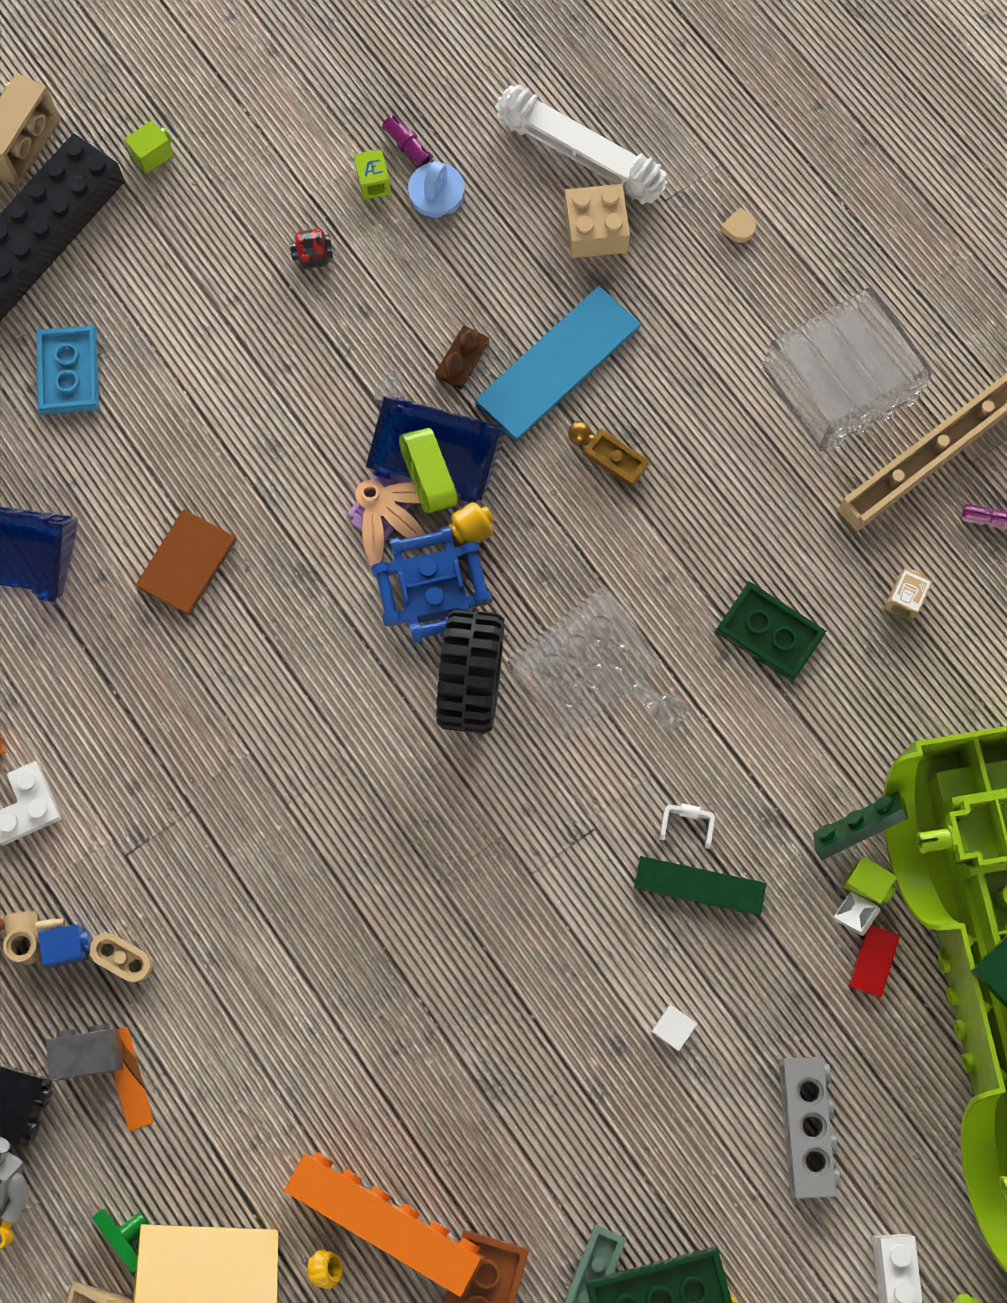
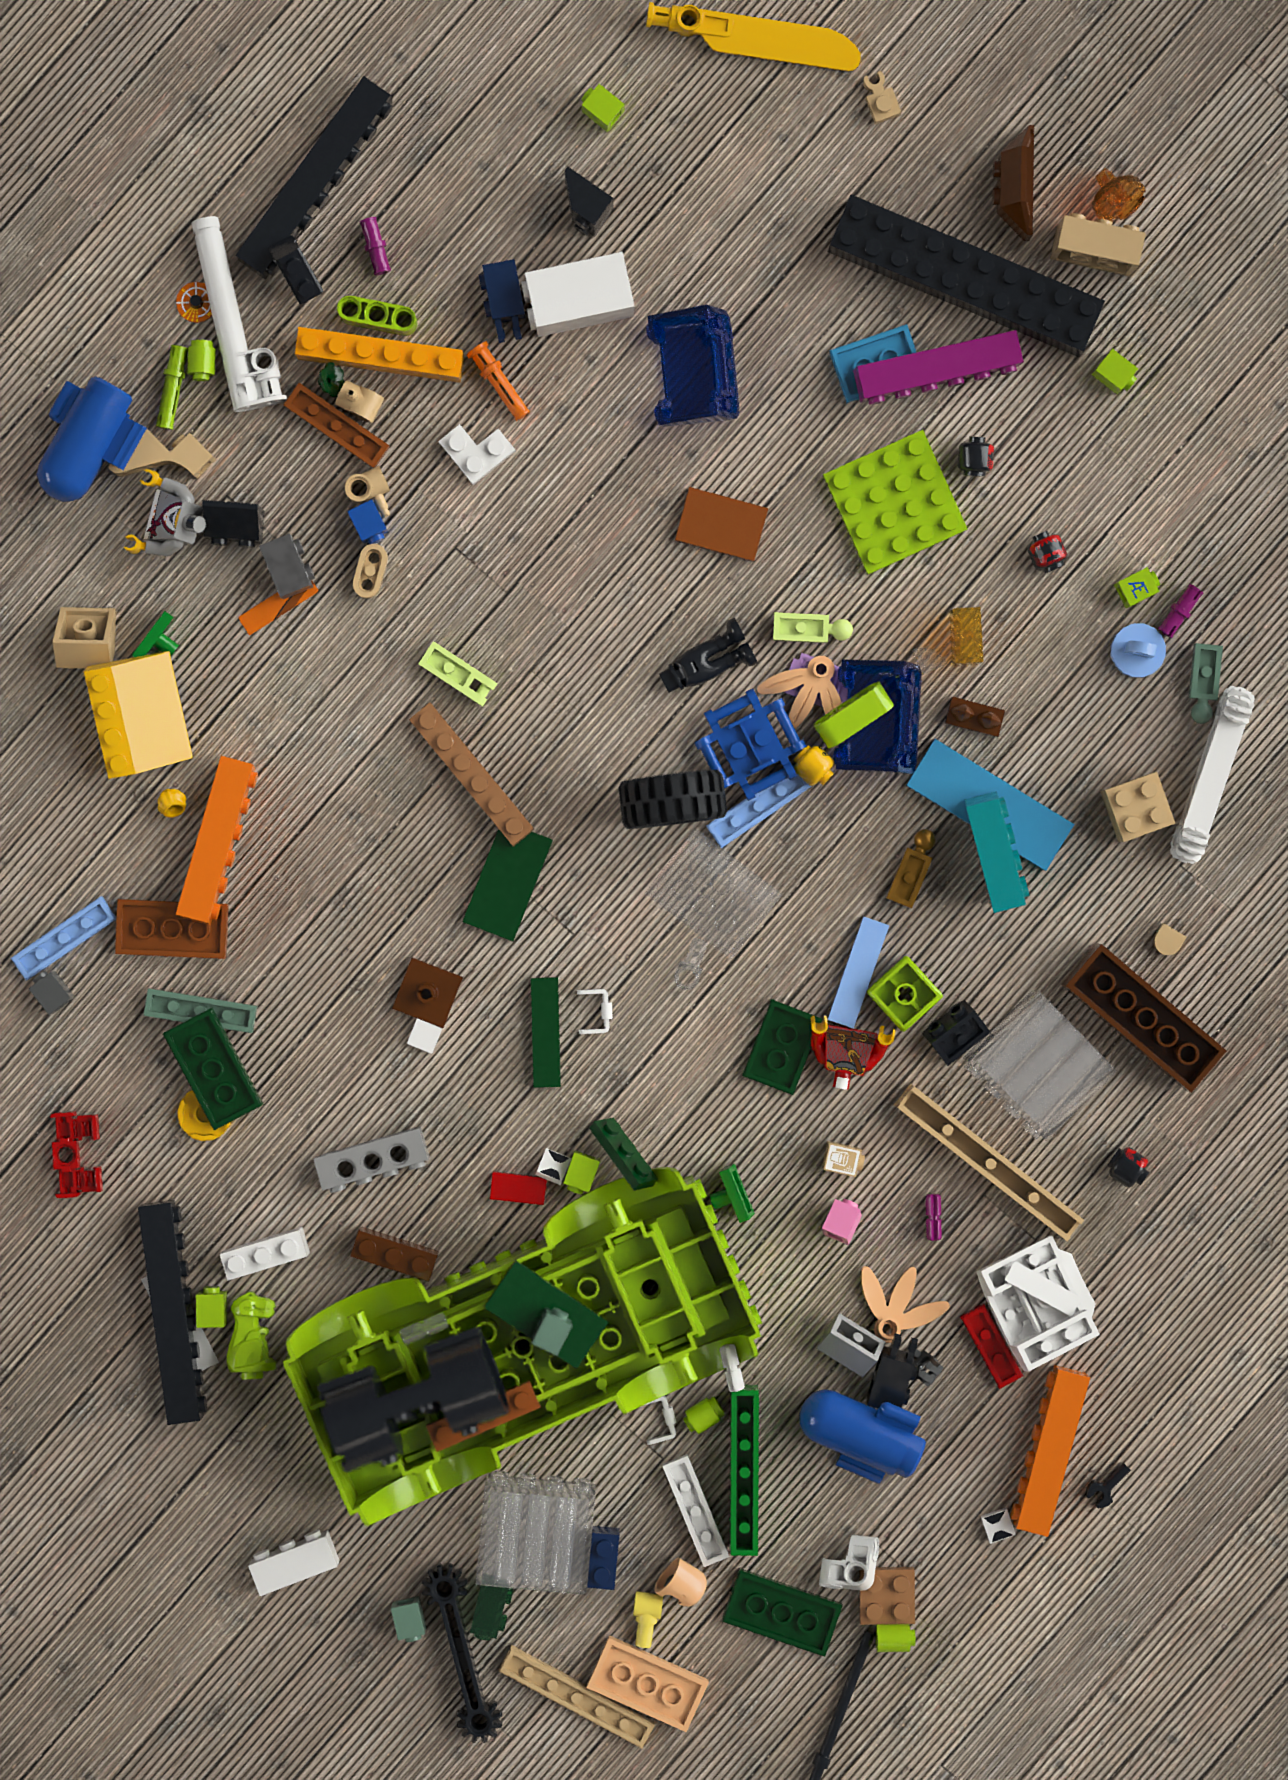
camera: 80 degrees right, 15 degrees up
none -> reddish brown brick [350,1226,439,1281]
none -> reddish brown tile [392,957,463,1028]
none -> medium nougat plate [409,702,534,846]
none -> yellowish green plate [418,641,497,707]
none -> dark green tile [462,829,553,942]
none -> black piece [659,618,758,693]
none -> light blue tile [706,765,811,848]
none -> green tile [710,1164,755,1223]
none -> yellowish green plate [773,612,853,643]
none -> torso [811,1016,895,1090]
none -> bright pink brick [822,1199,862,1245]
none -> lime plate [823,430,968,575]
none -> light blue tile [827,916,889,1029]
none -> magenta brick [853,330,1024,405]
none -> lime brick [866,956,943,1032]
none -> black bracket [922,1000,991,1066]
none -> clear yellow brick [949,607,983,666]
none -> black head [957,436,994,476]
none -> teal brick [964,791,1030,913]
none -> reddish brown brick [1061,943,1227,1093]
none -> black head [1107,1147,1150,1188]
none -> sand green plate [1189,643,1223,724]

